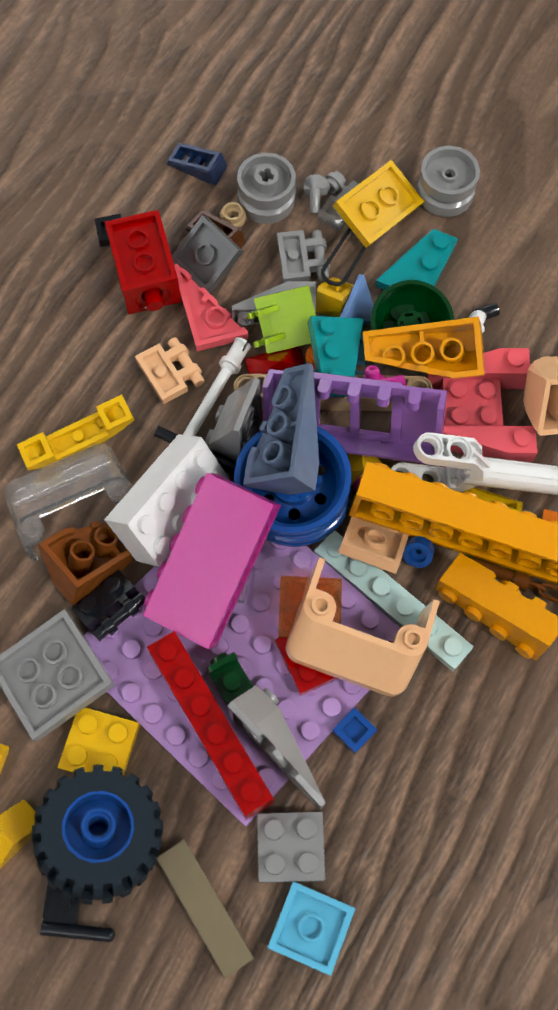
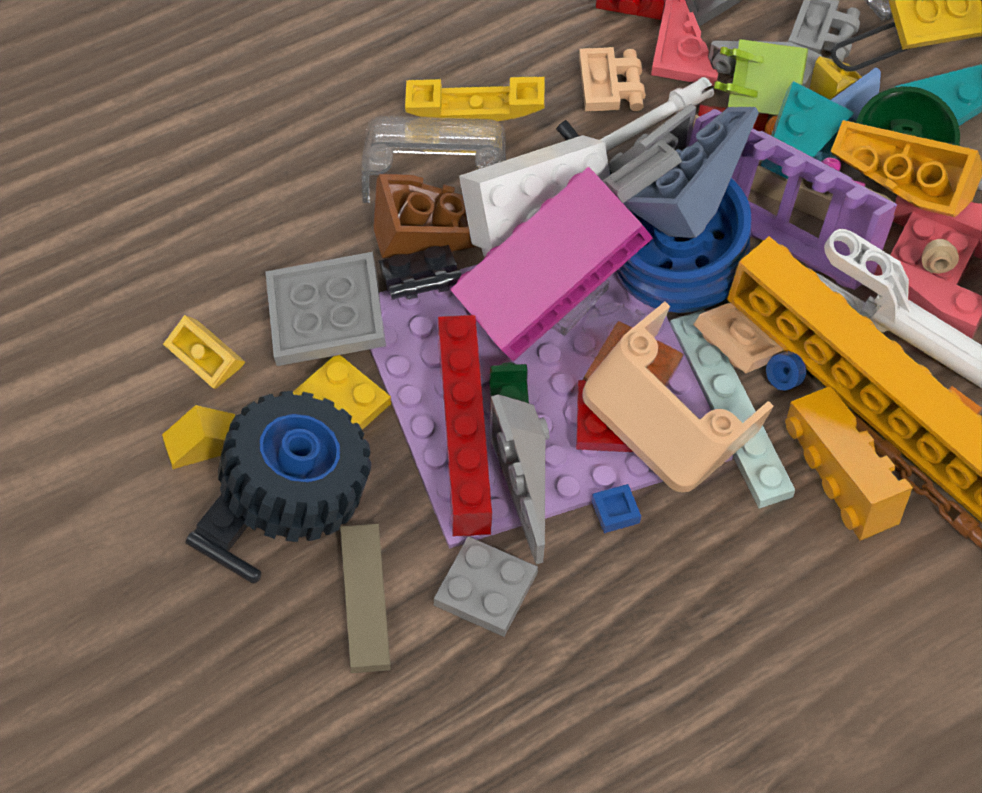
camera: 25 degrees right, 10 degrees down
medium azure plate [268,881,356,976] -> none
none -> light grey tile [603,140,682,203]
none -> tan plate [921,239,959,274]

